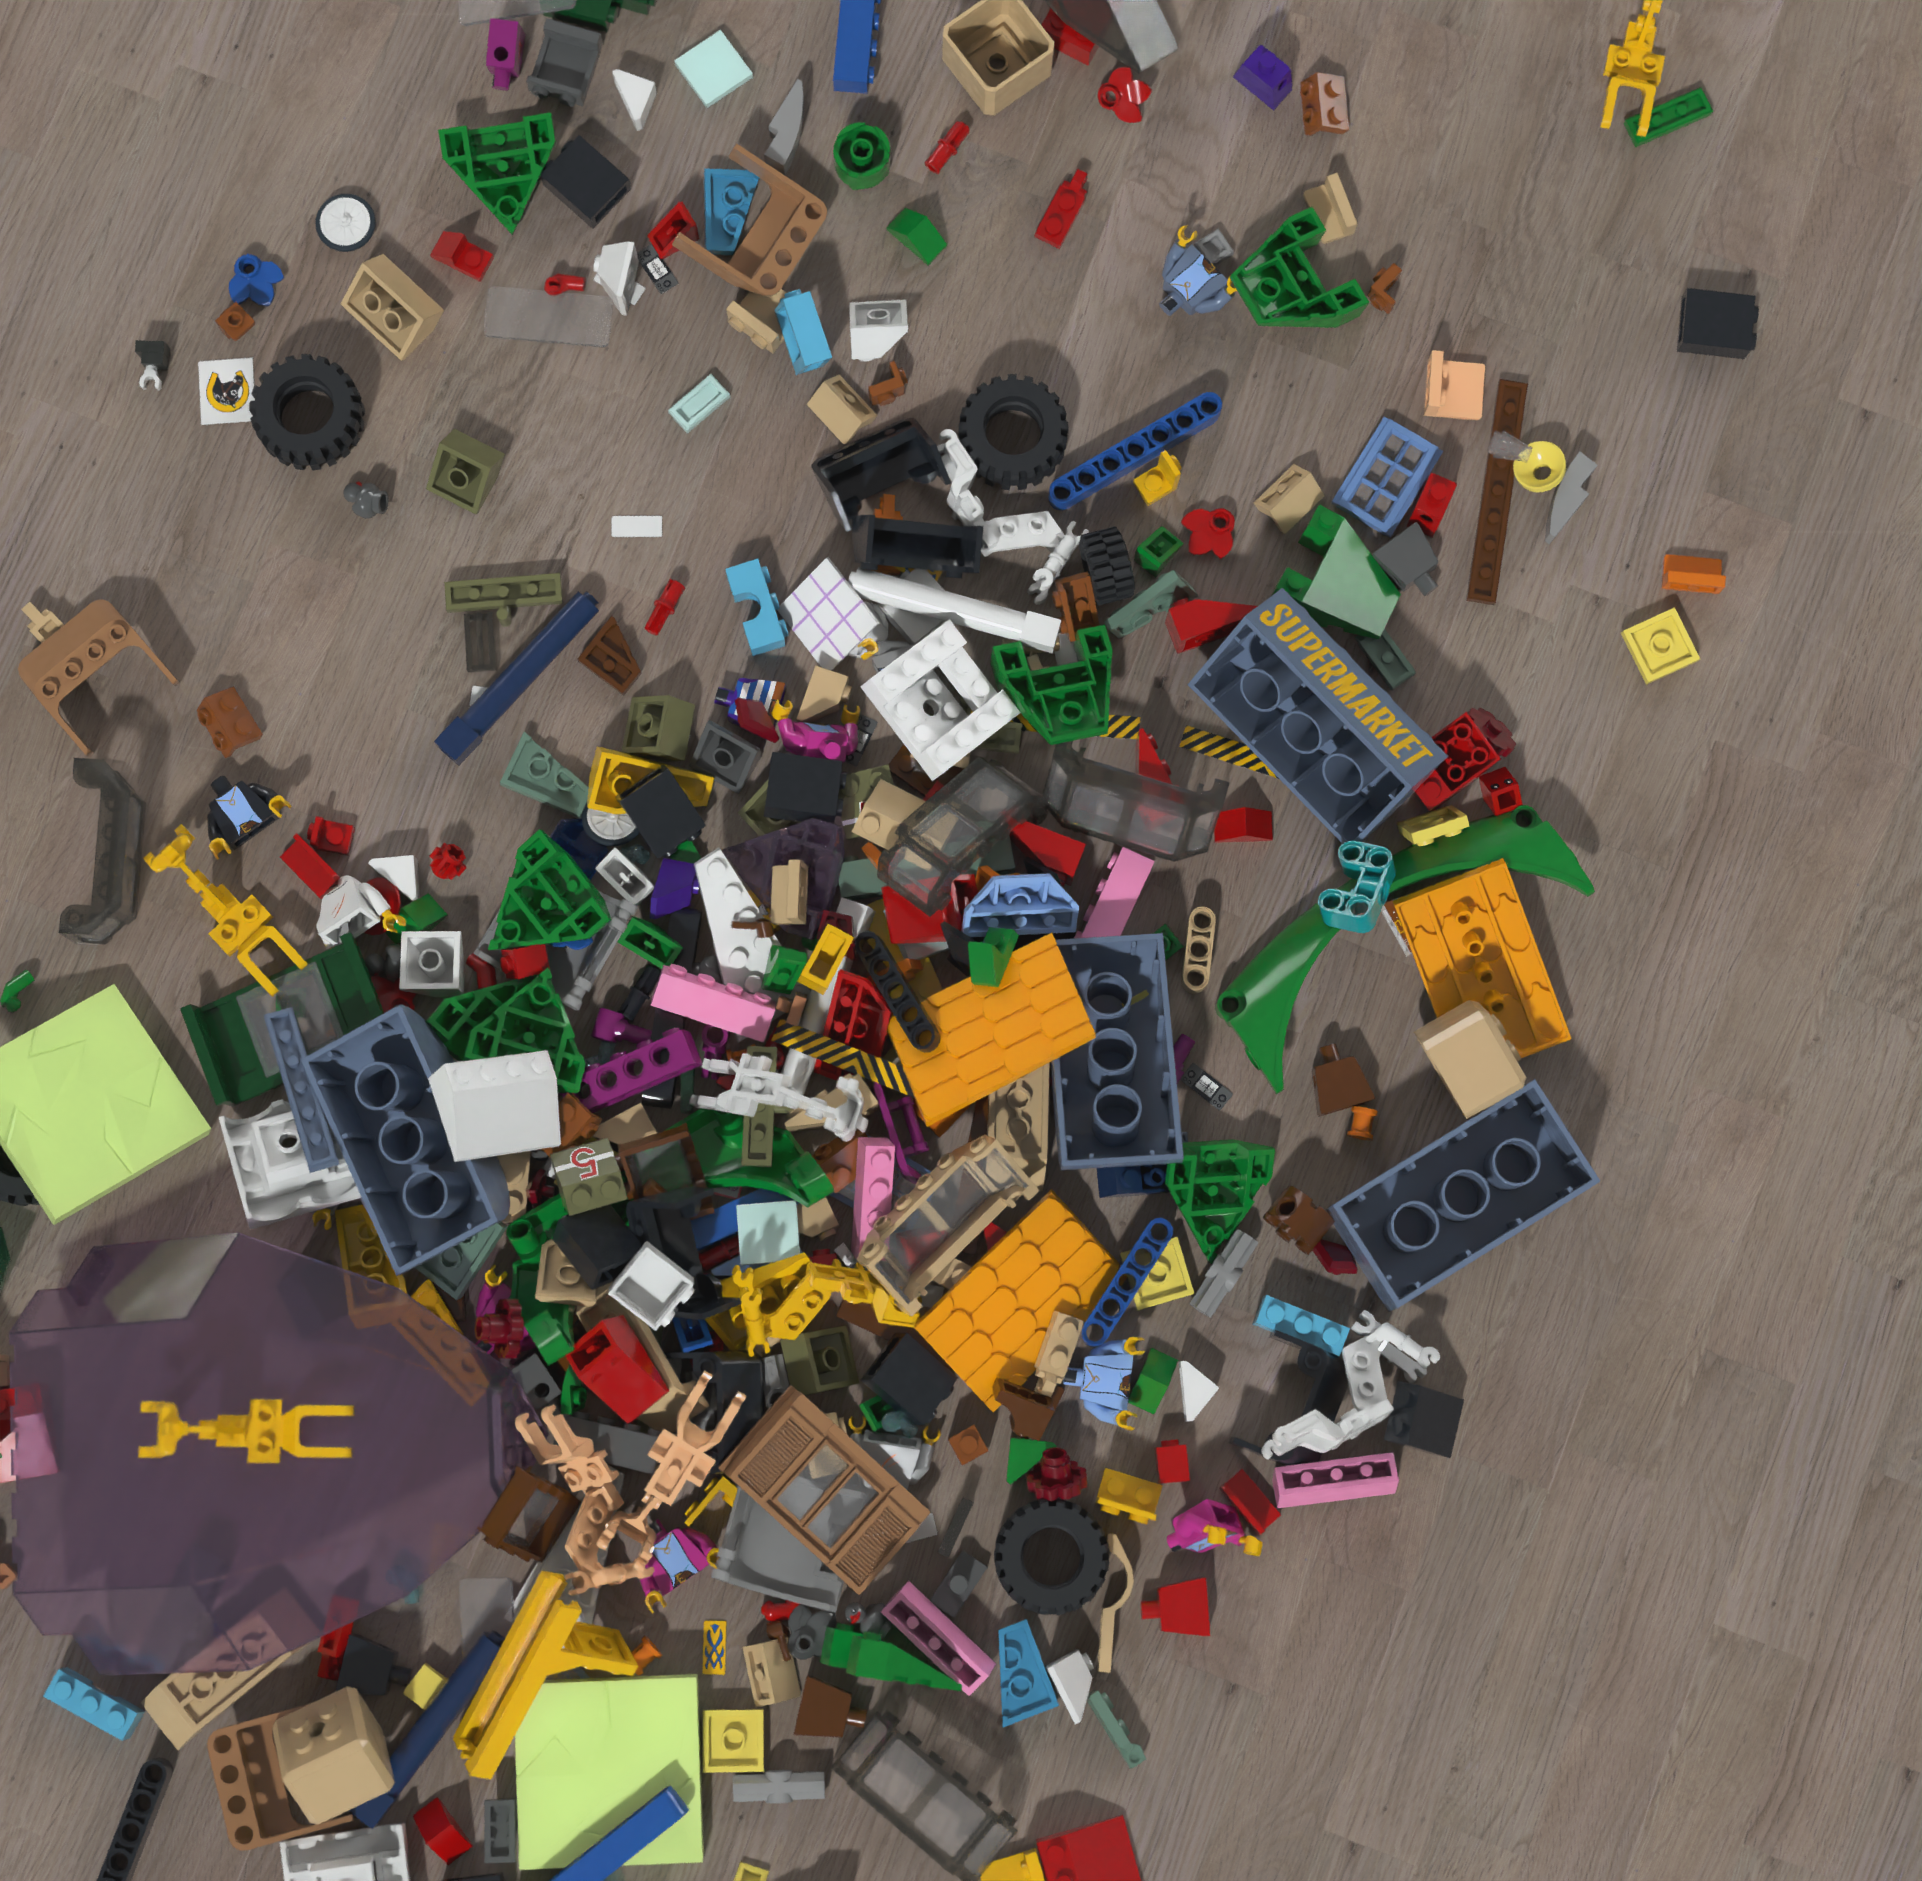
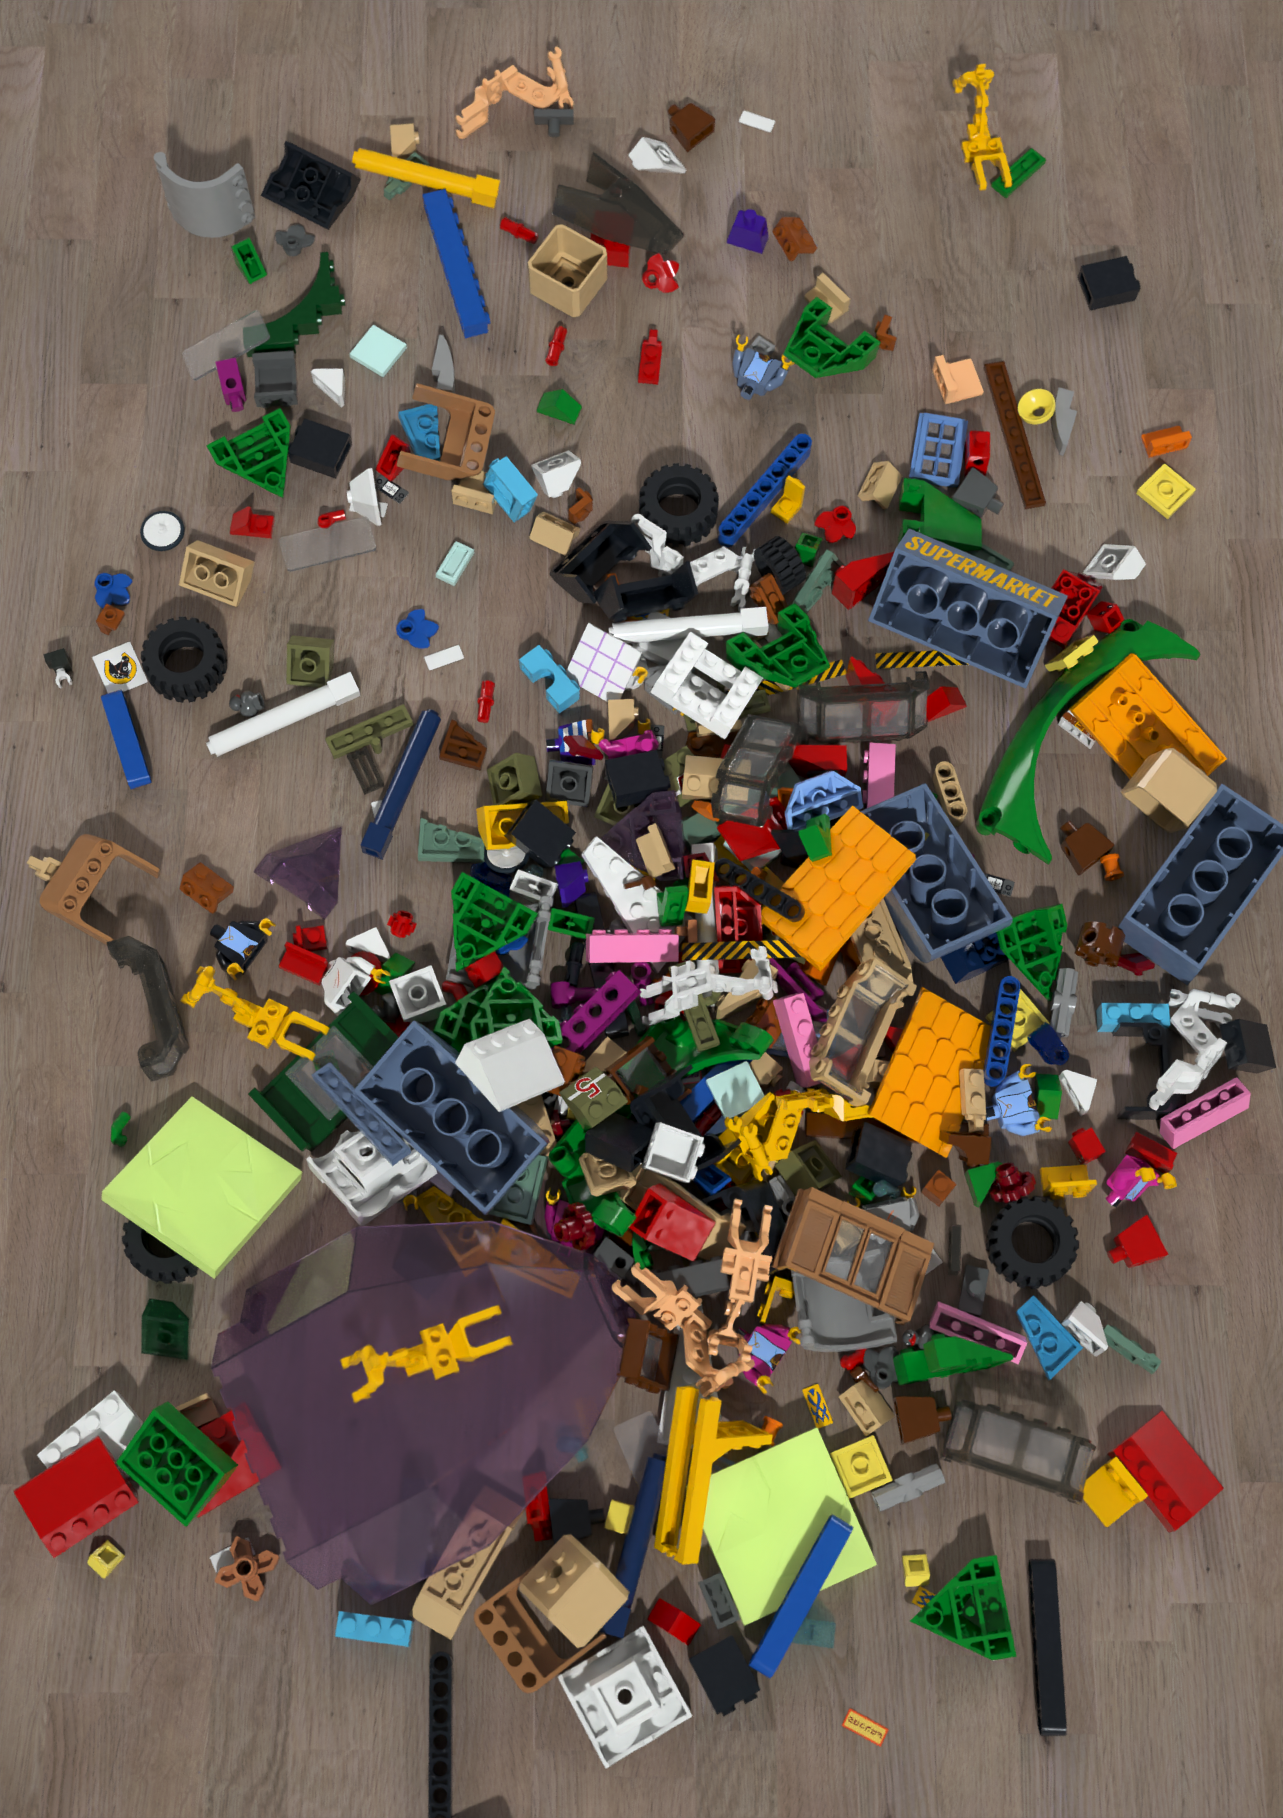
camera: 20 degrees left, 10 degrees down
green brick [833,122,890,190] -> none
tan piece [1097,1533,1134,1673] -> none
teal beam [1318,840,1396,933] -> none
clear cone [1488,430,1533,463] -> none
none -> blue beam [101,689,152,790]
none -> white brick [206,672,360,757]
none -> clear purple wedge [254,827,342,920]
none -> blue plate [396,609,439,649]
none -> clear blue piece [1027,1022,1069,1065]
none -> white slope [1083,544,1146,580]

